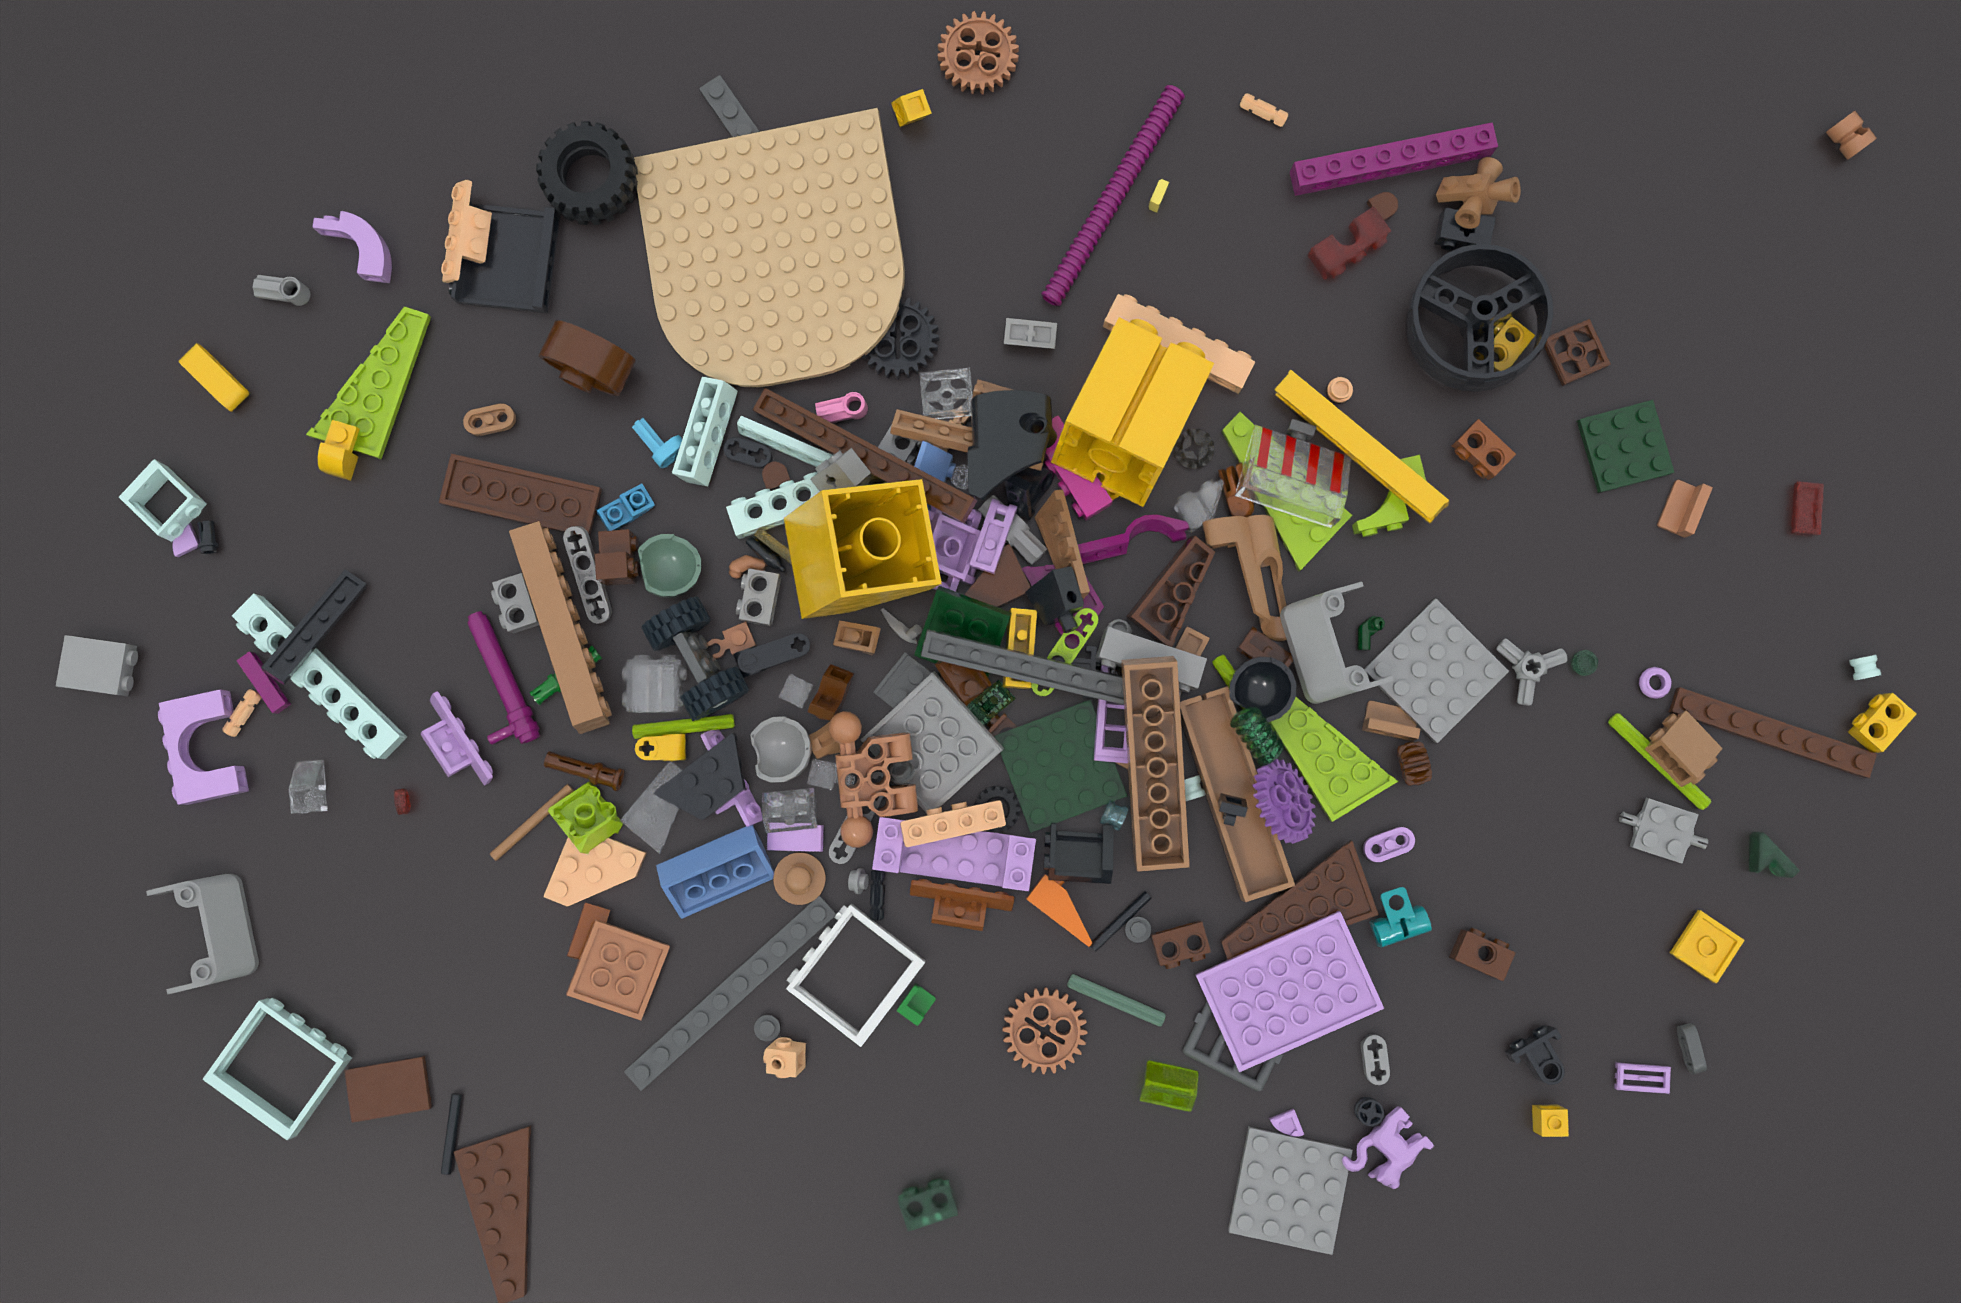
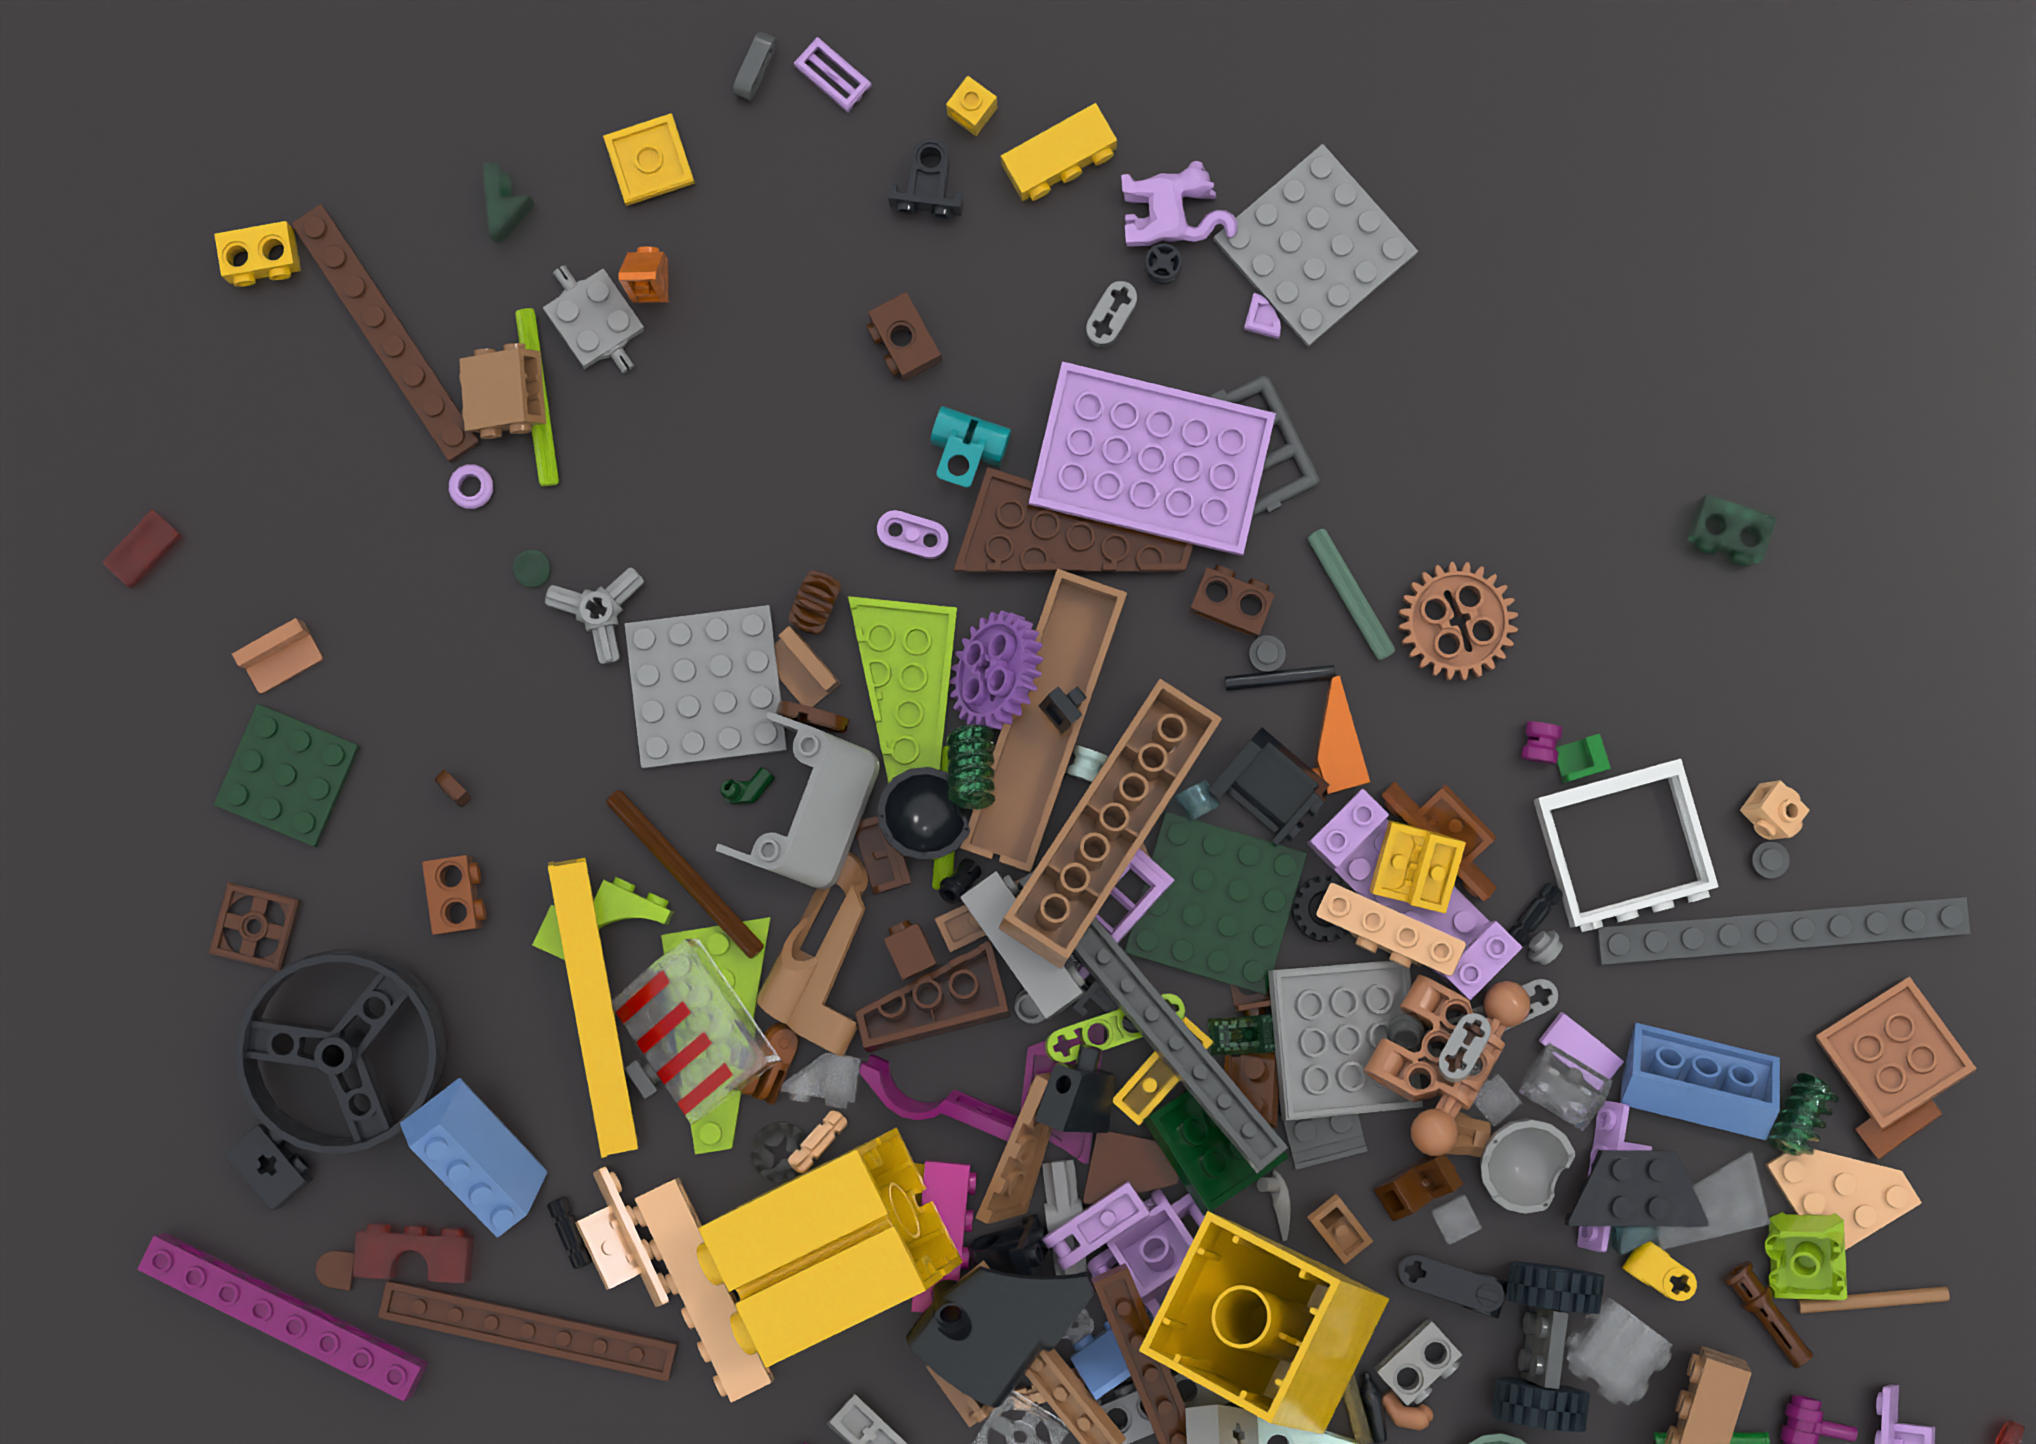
camera: 135 degrees left, 0 degrees up
lime axle [632,714,735,739] -> none
nougat plate [708,622,757,659] -> none
medium nougat plate [773,853,826,905] -> none
clear neon green panel [1140,1061,1198,1112] -> none
light nougat plate [1327,377,1353,403] -> none
medium nougat brick [1436,157,1521,229] -> none
yellow brick [1476,317,1535,372] -> none
light aqua wheel [1849,655,1881,680] -> none
none -> reddish brown plate [378,1280,678,1381]
none -> medium blue slope [400,1078,548,1238]
none -> reddish brown tile [434,769,471,808]
none -> black axle [547,1197,592,1269]
none -> light nougat bracket [575,1167,670,1307]
none -> reddish brown axle [606,789,764,959]
none -> orange slope [618,246,669,303]
none -> reddish brown tile [776,701,850,734]
none -> light nougat axle [788,1110,848,1174]
none -> reddish brown brick [884,920,939,980]
none -> black pin [939,858,981,904]
none -> yellow brick [1001,103,1117,202]
none -> yellow slope [1369,820,1466,914]
none -> light grey beam [1438,1013,1491,1082]
none -> magenta wheel [1521,721,1563,764]
none -> clear light blue slope [1611,1226,1659,1255]
none -> clear green piece [1767,1073,1839,1156]

